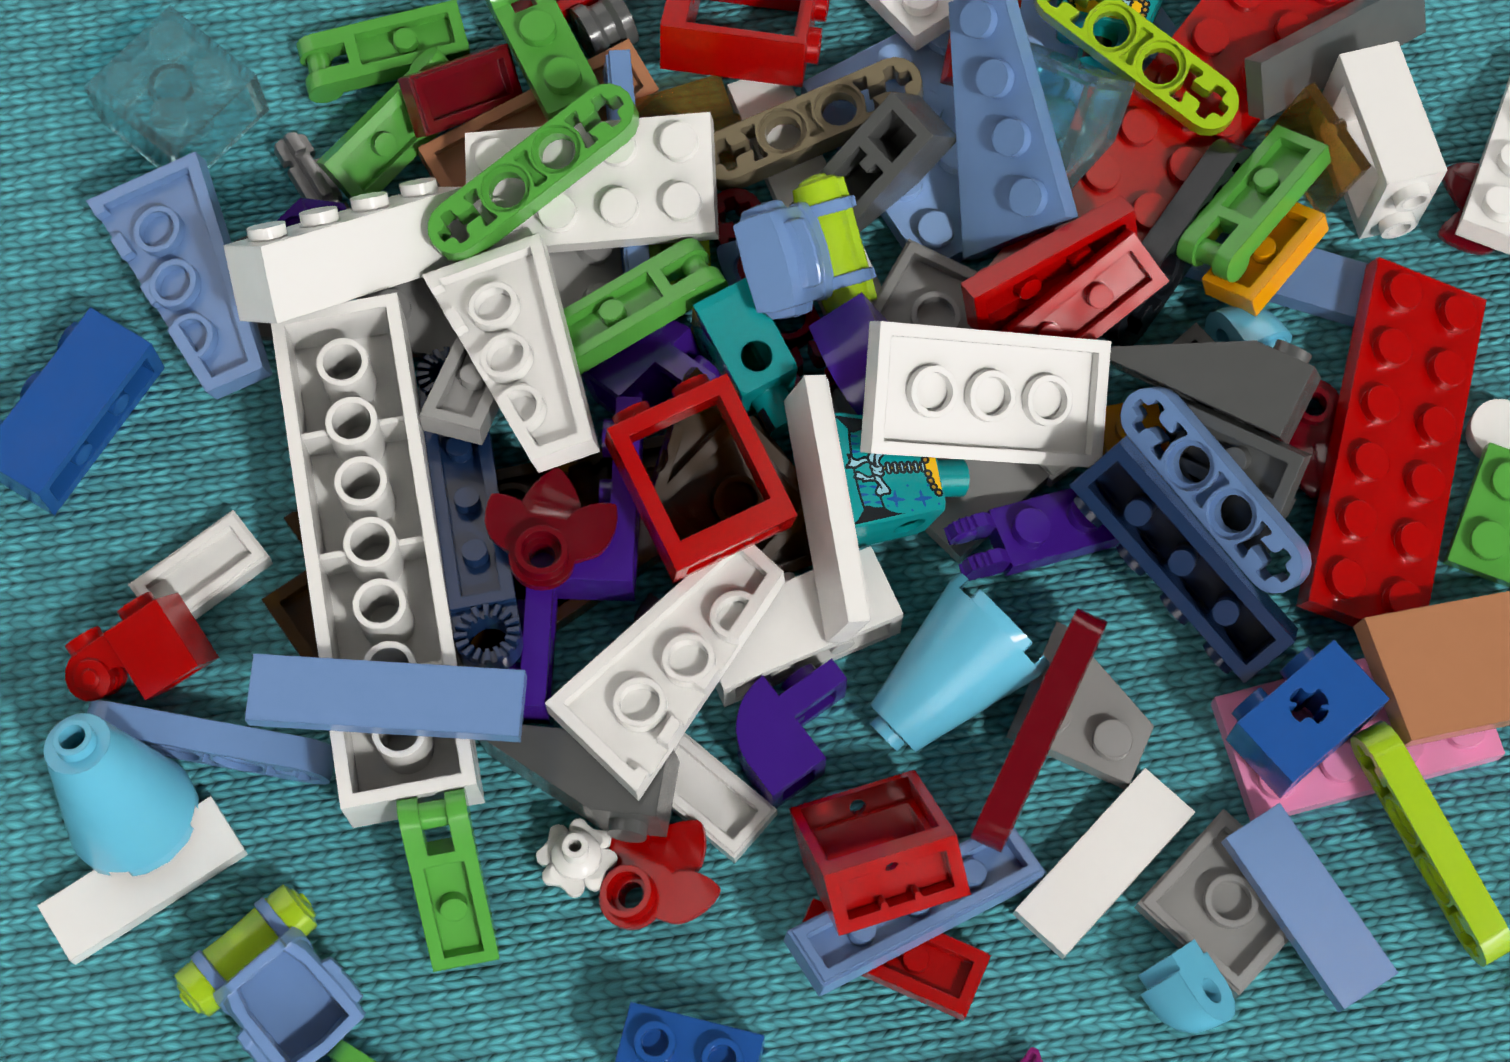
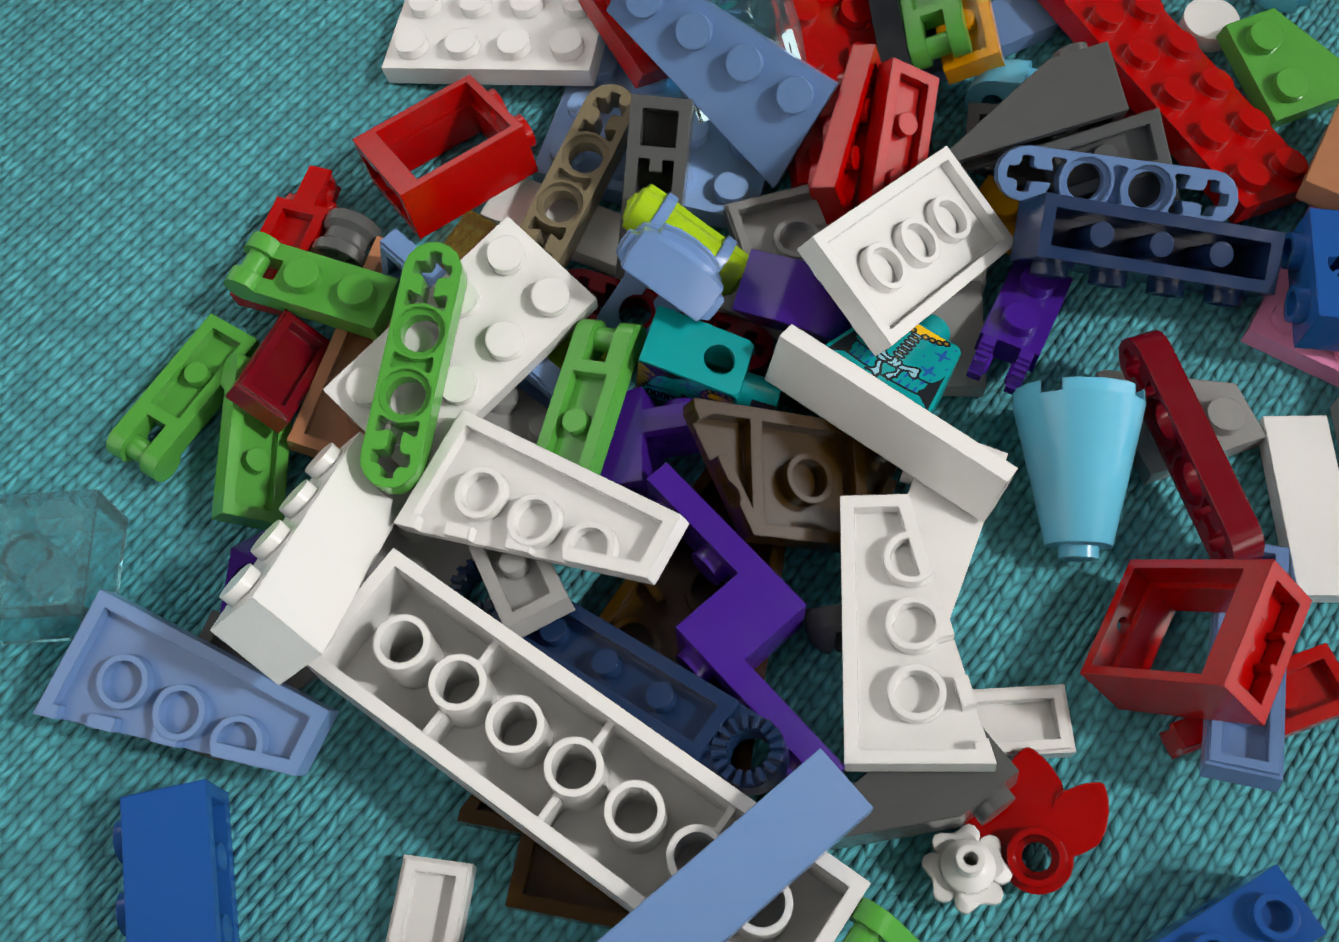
camera: 40 degrees left, 5 degrees down
flat silver axle [274,131,350,209] -> none
dark red plate [484,468,618,591] -> none
red window [605,373,797,583] -> none
dark purple brick [736,658,847,809] -> none

